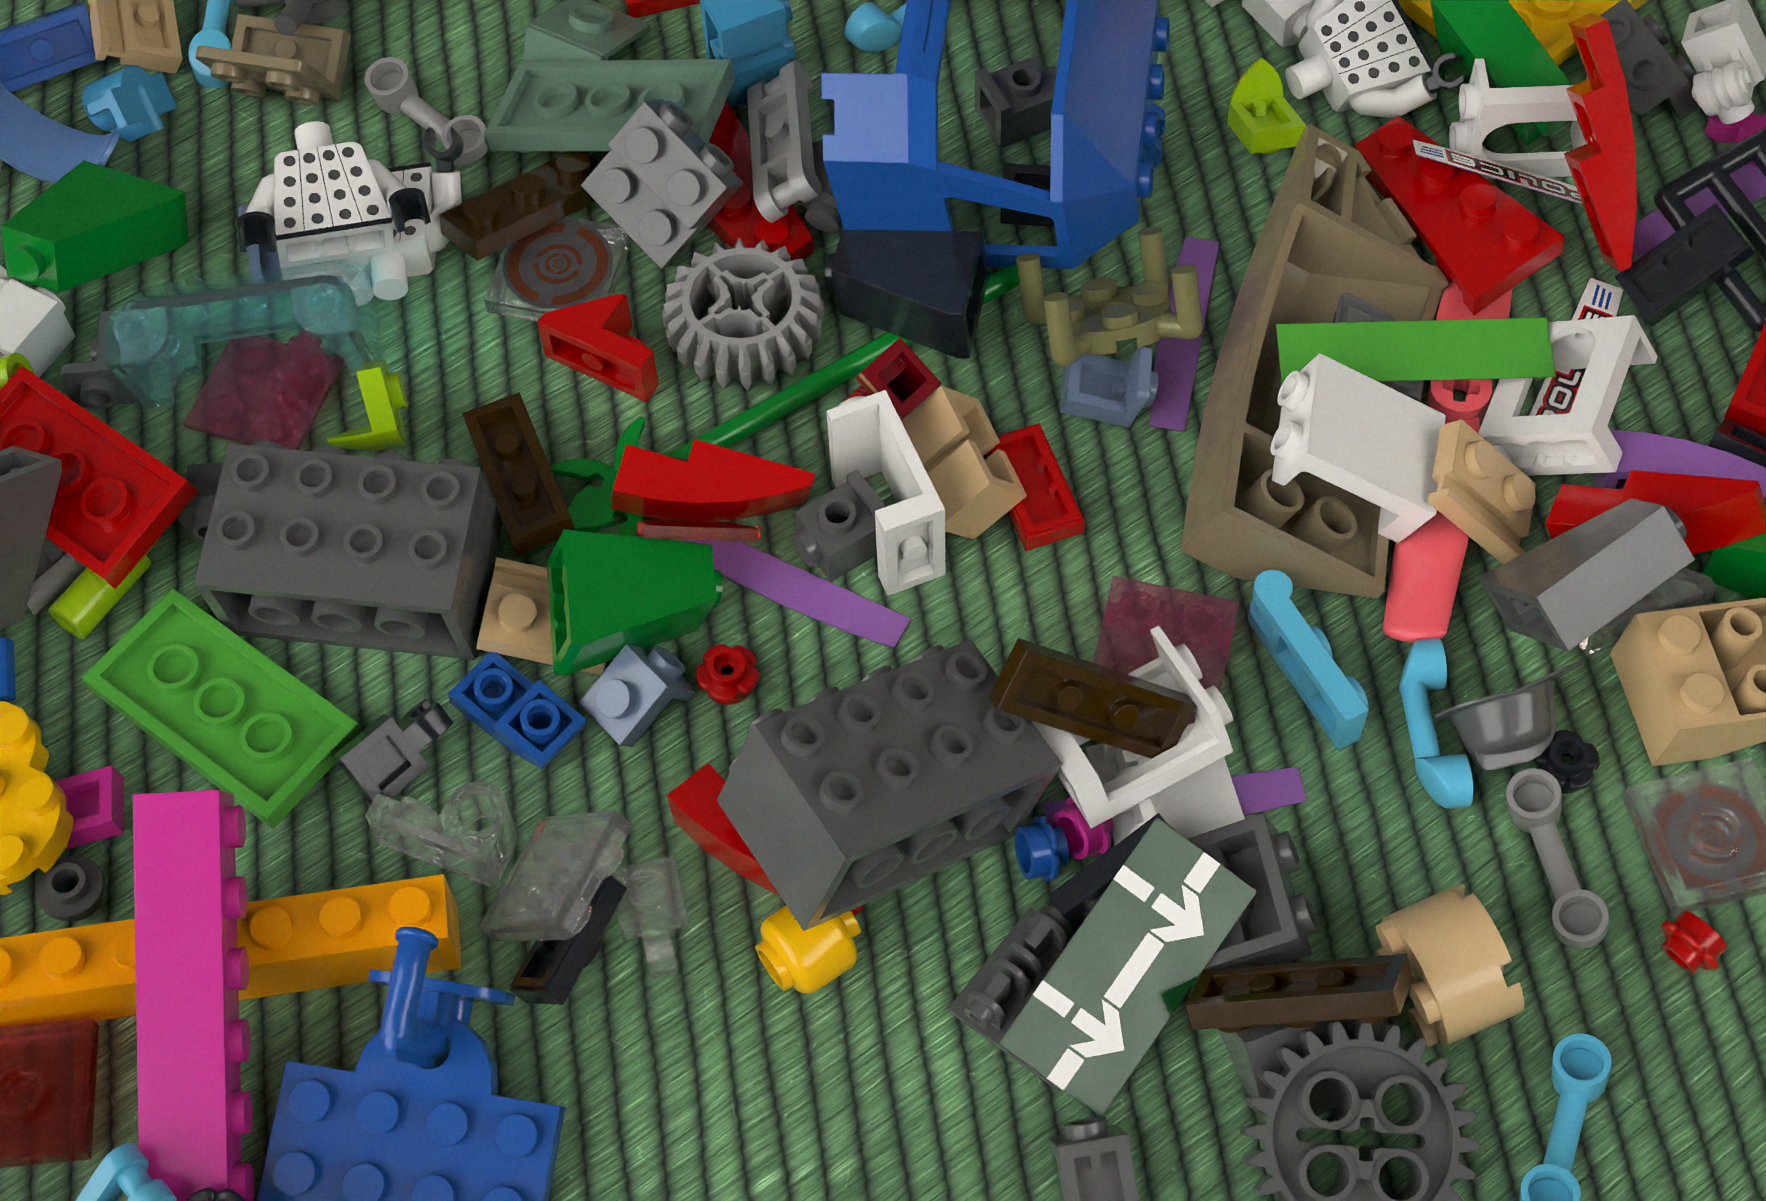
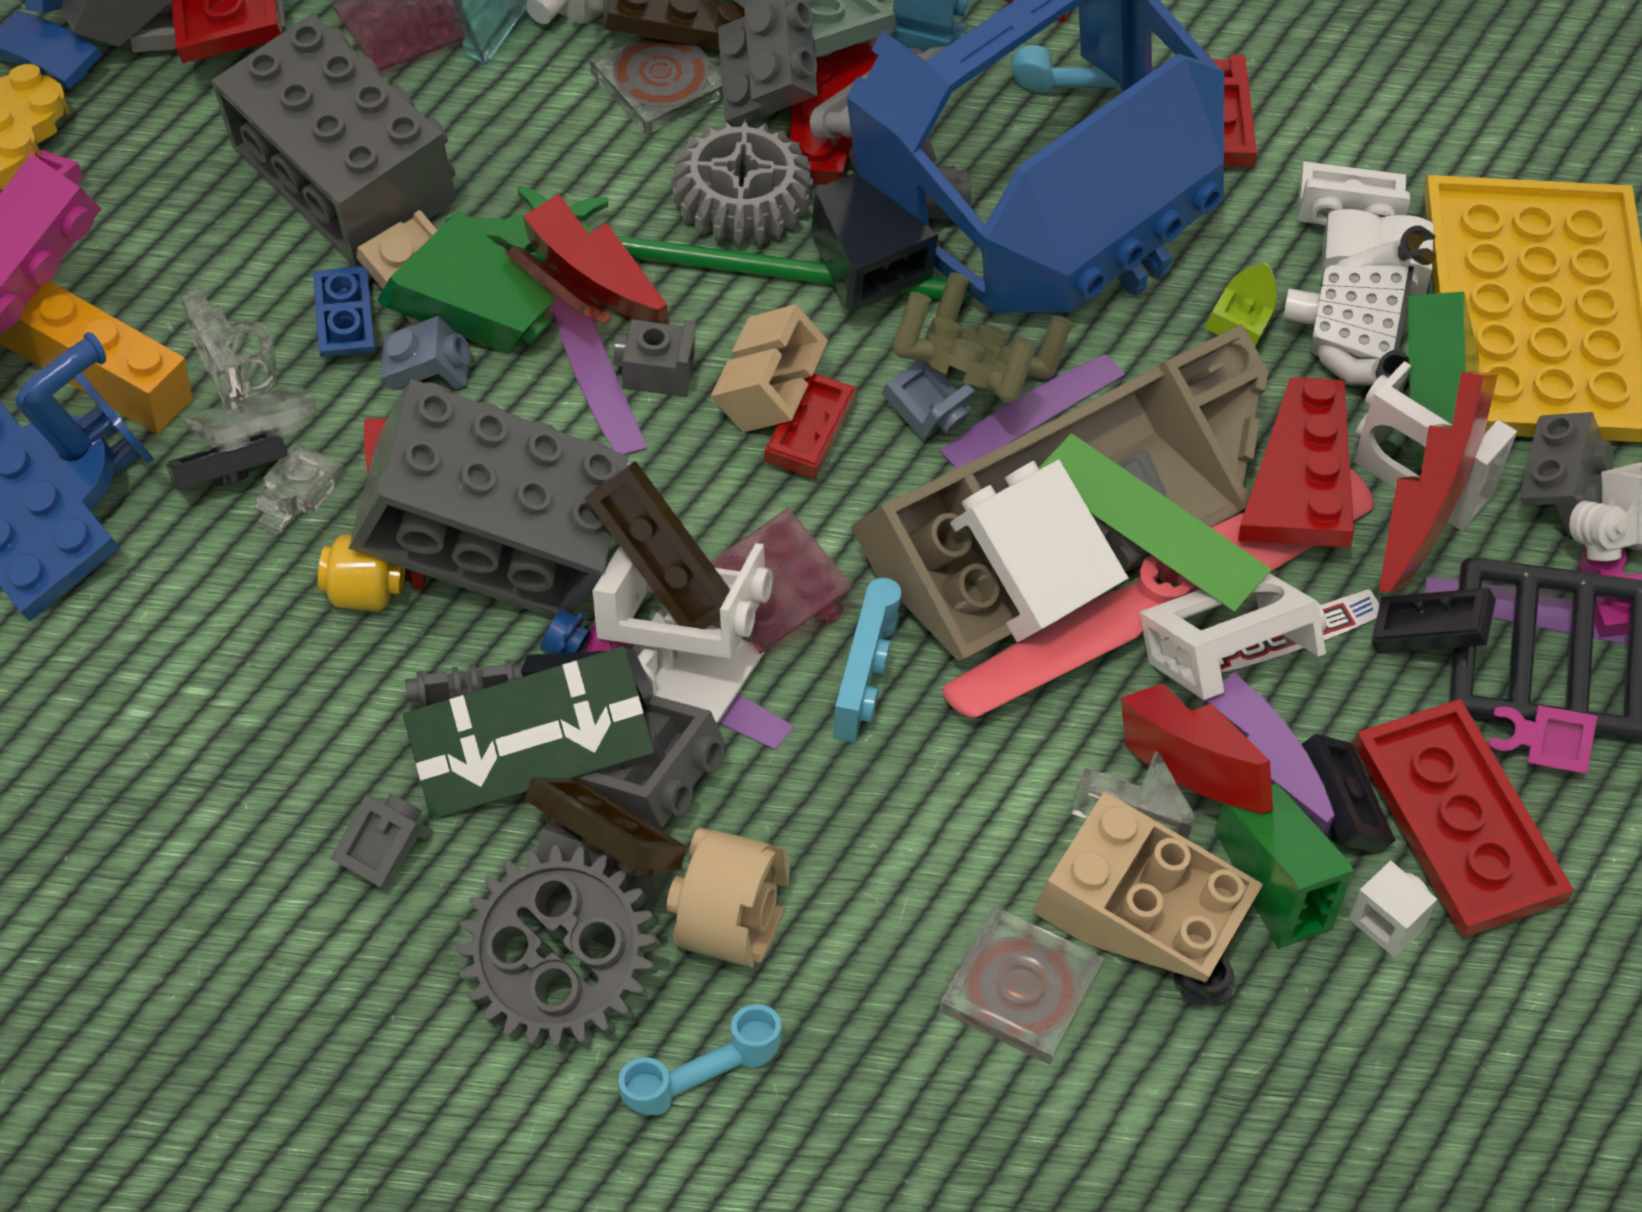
camera: 35 degrees right, 5 degrees down
lime cylinder [48,540,159,639] -> none
bright green plate [81,588,362,829] -> none
lime plate [327,358,408,451] -> none
black plate [333,699,454,809] -> none
dark brown plate [462,392,575,556] -> none
red slope [537,293,659,402] -> none
red plate [695,644,759,705] -> none
white panel [827,390,946,596] -> none
dark red leg [844,338,942,421] -> none
medium azure bar [1399,638,1473,809] -> none
sticker [1412,140,1583,205] -> none
tan plate [1427,419,1536,564] -> none
dark grey piece [1434,661,1584,771] -> none
slope [1479,498,1695,651] -> none
light grey bar [1506,768,1609,949] -> none
black plate [1533,730,1600,794] -> none
red plate [1661,910,1727,974] -> none

